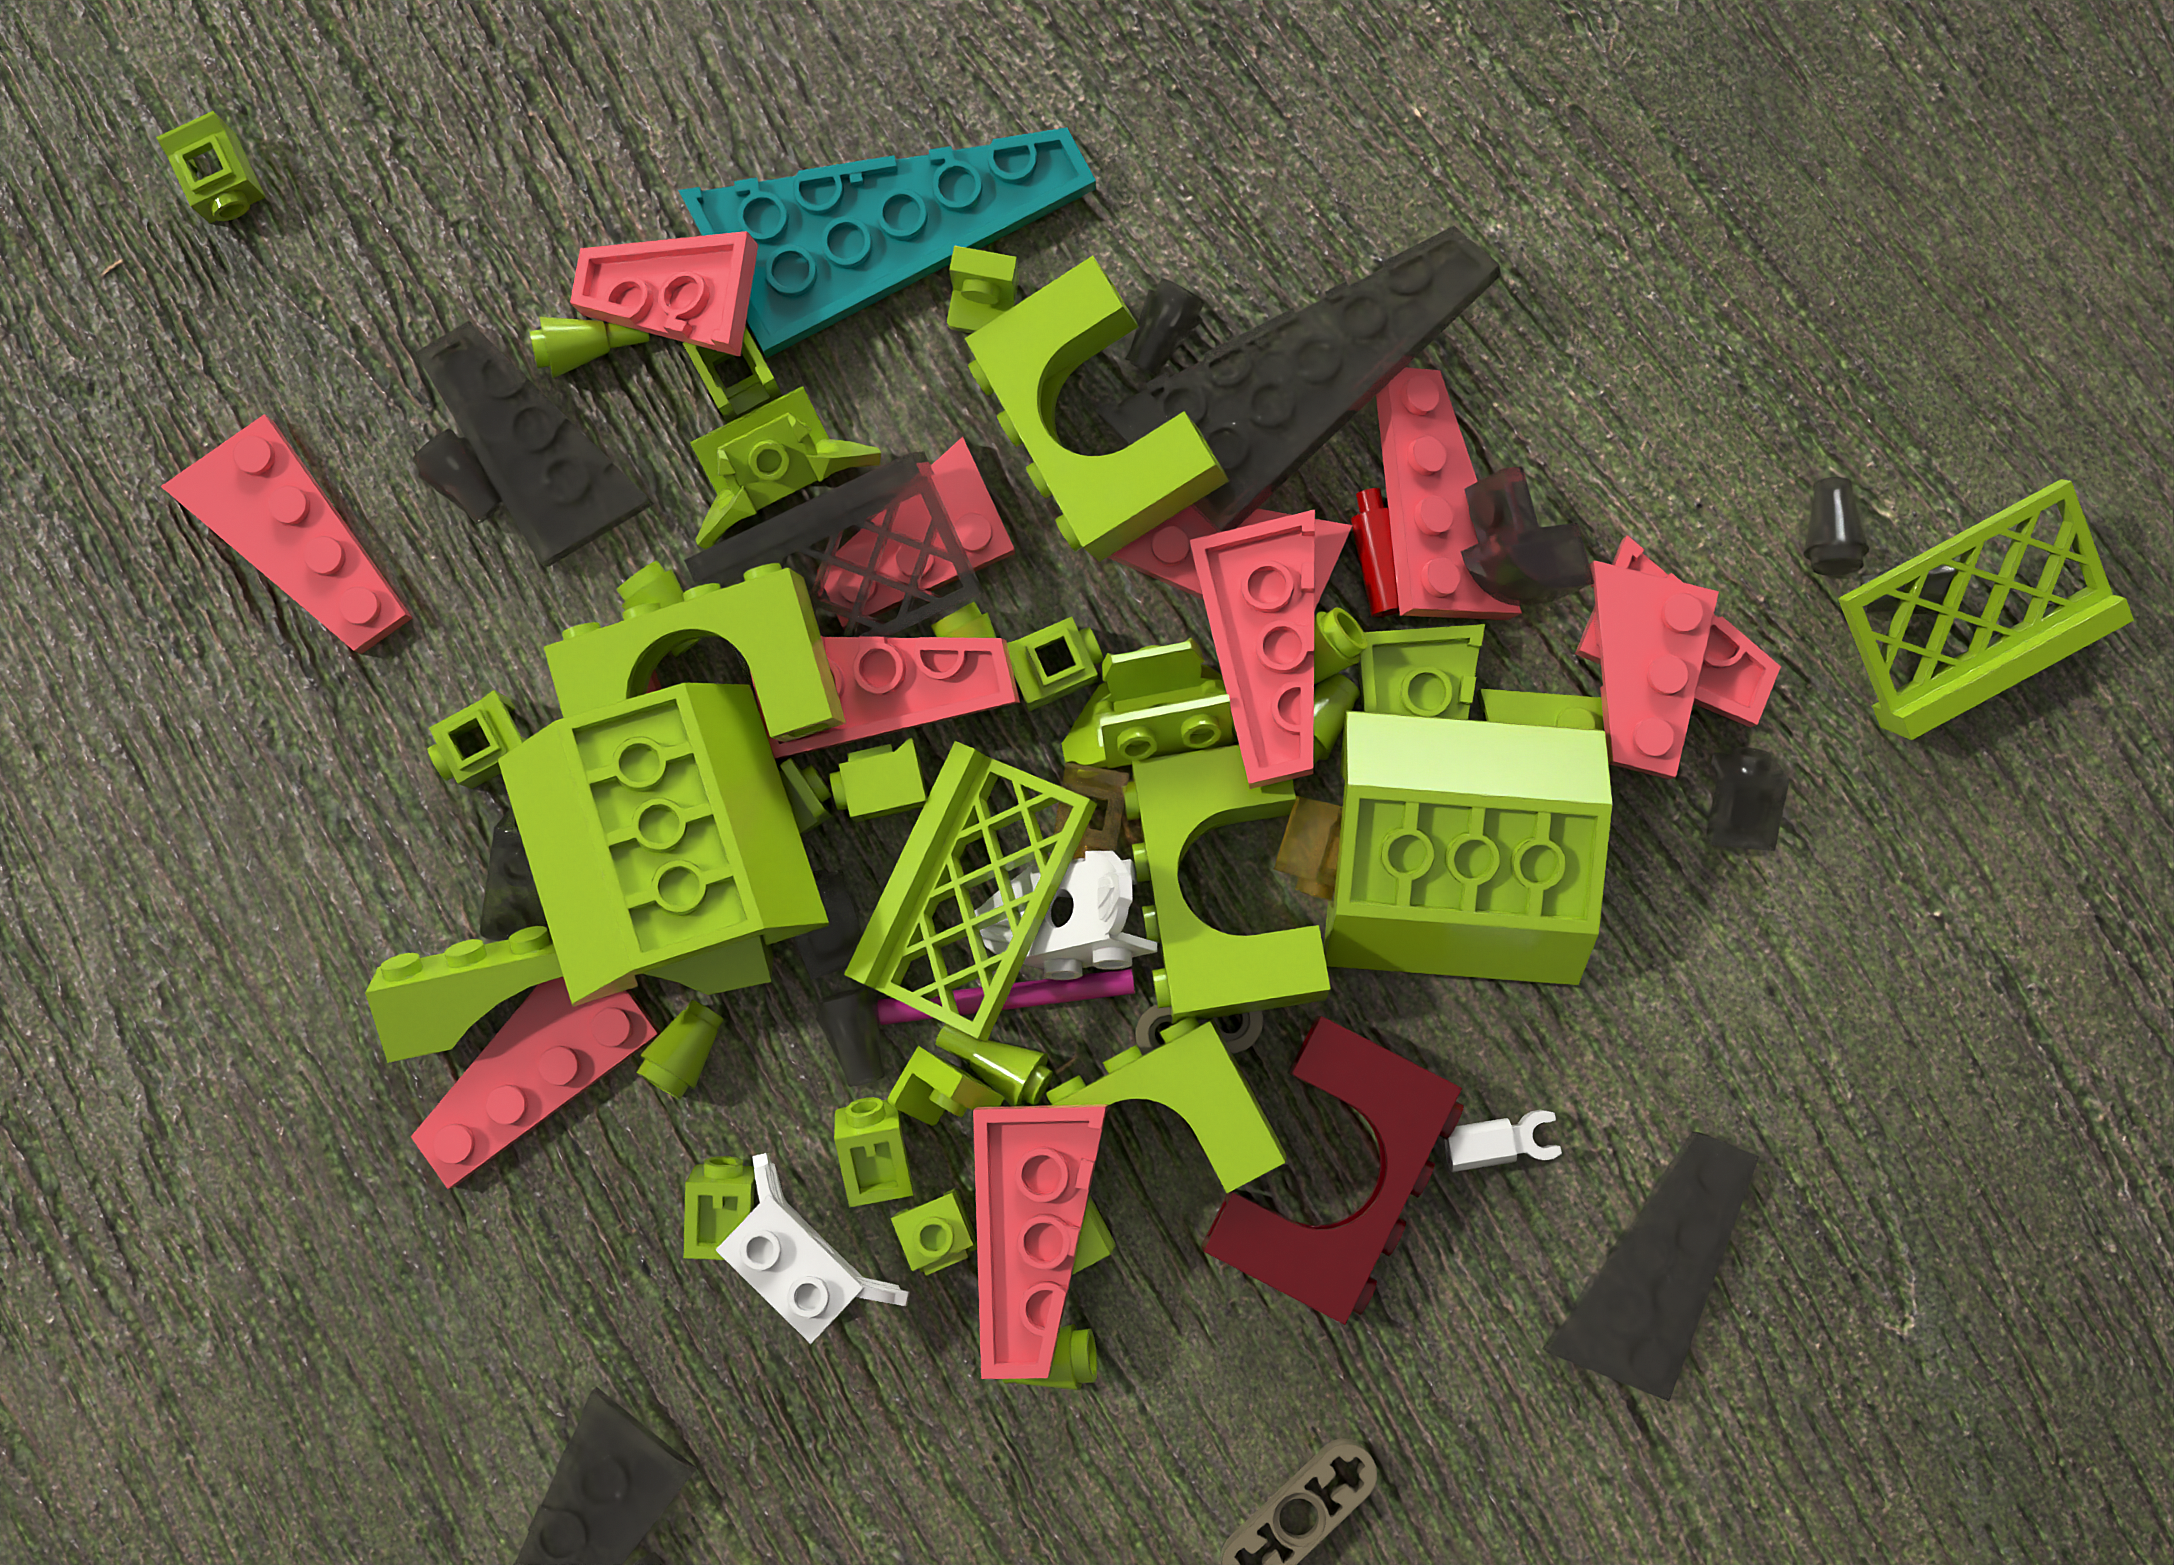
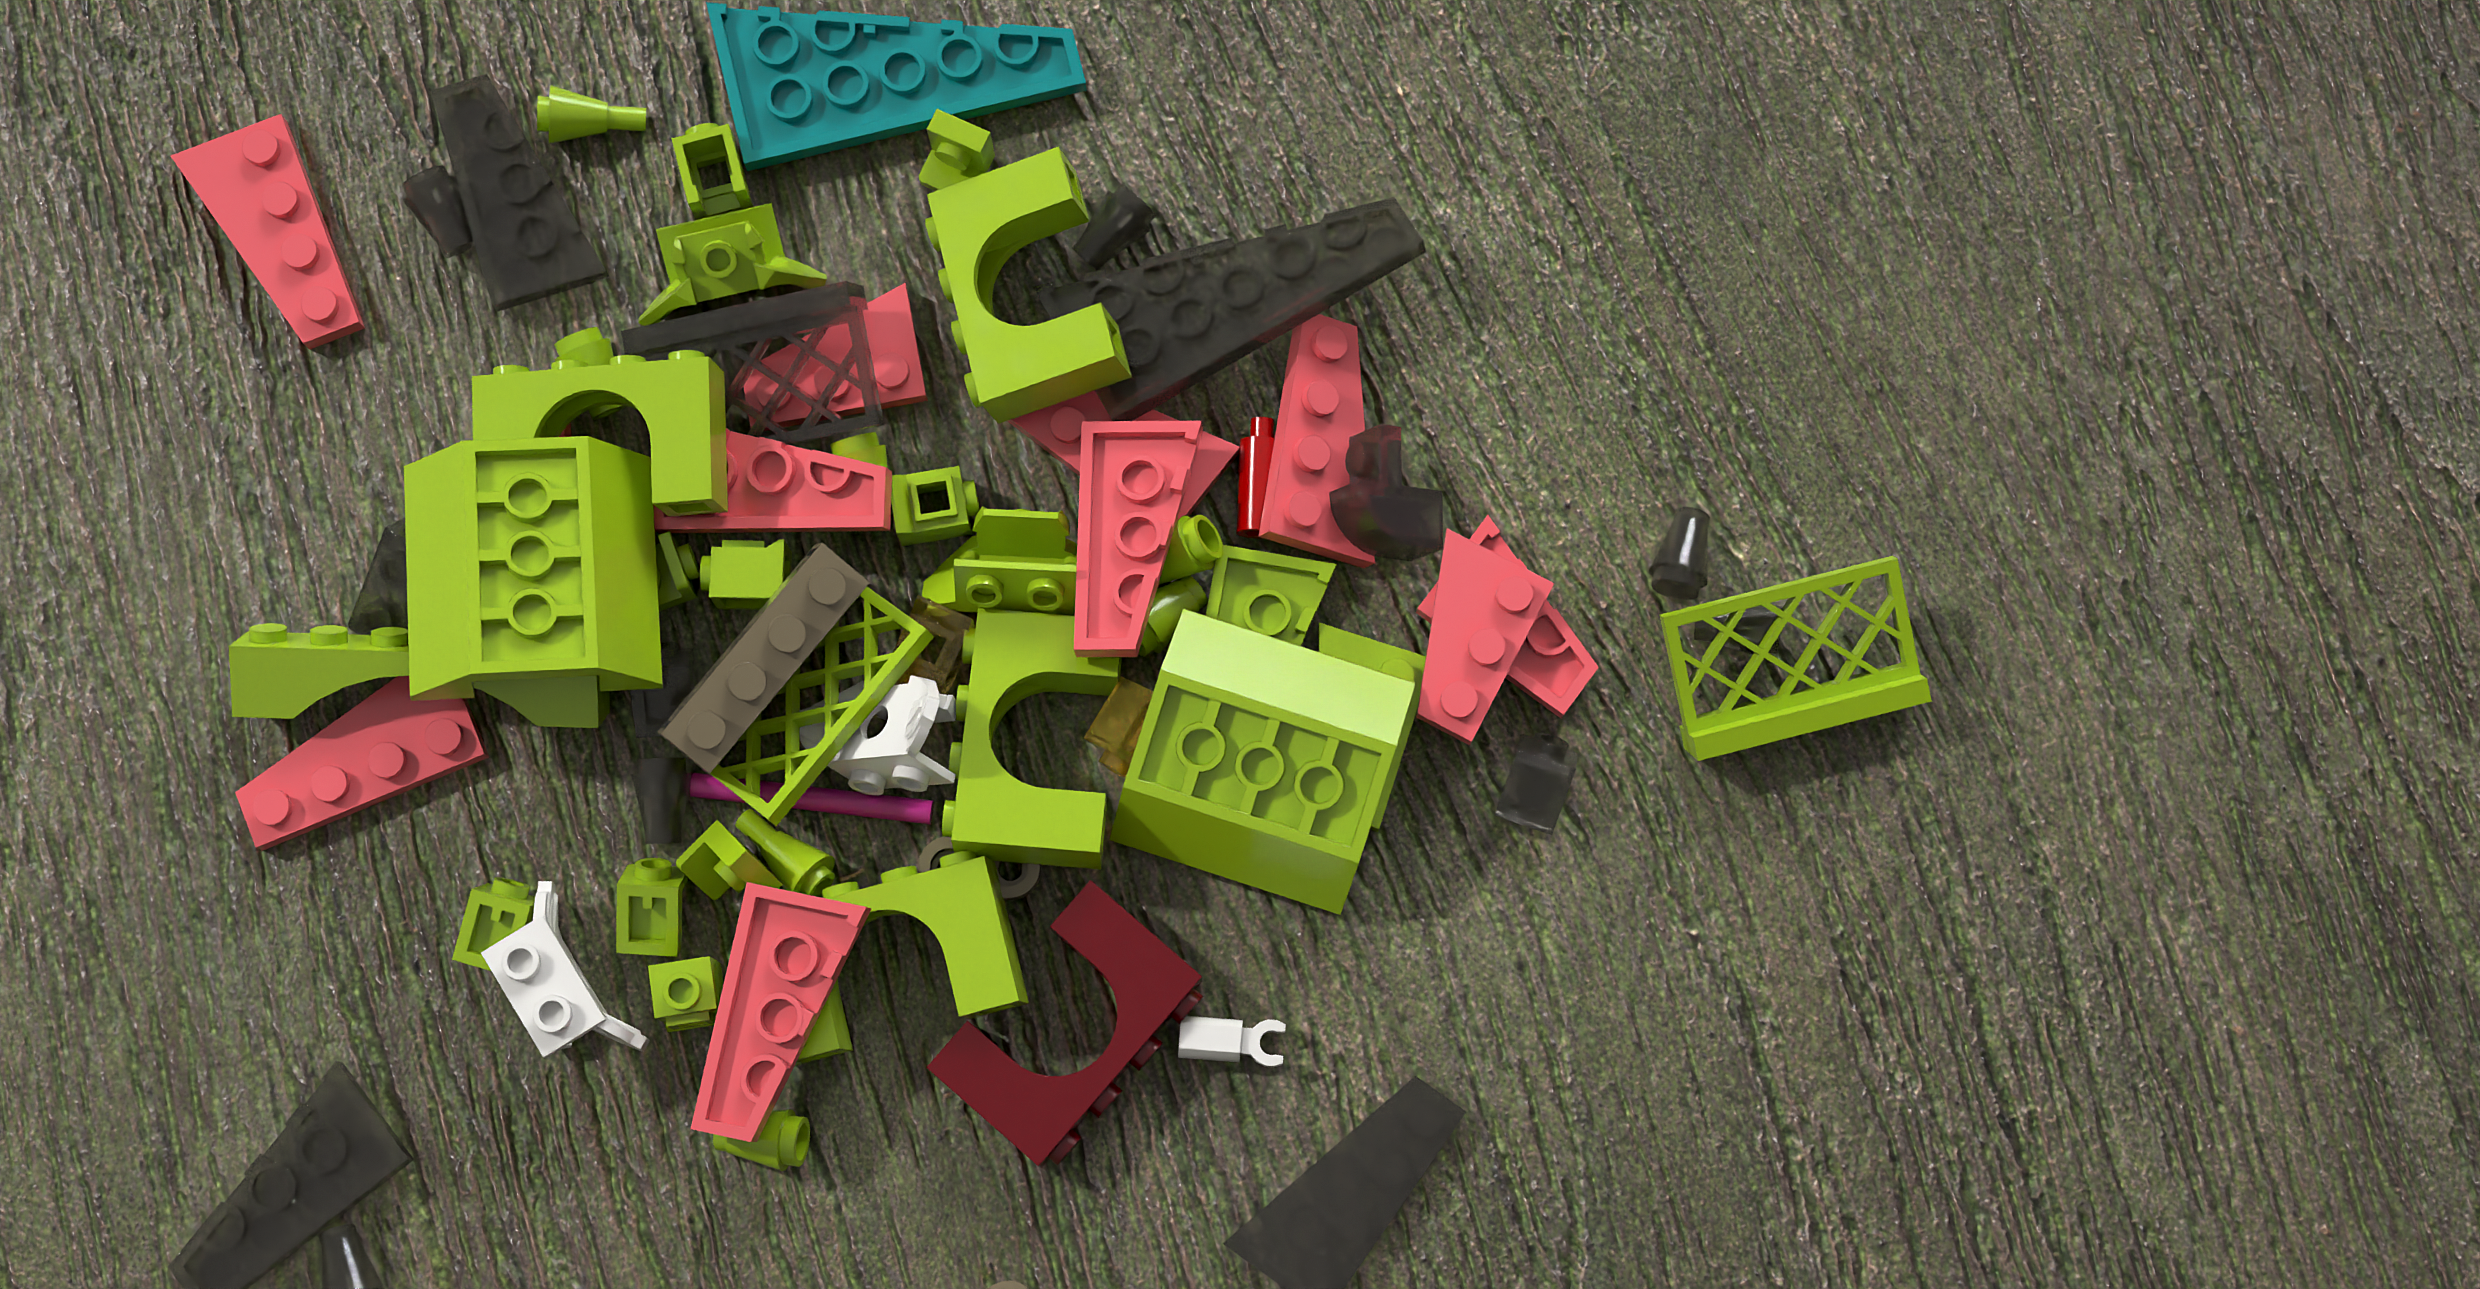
camera: 10 degrees right, 5 degrees down
lime window [428,690,527,789] -> none
coral wing [570,231,758,357] -> none
lime cone [636,999,724,1100] -> none
none -> dark tan brick [657,543,870,774]

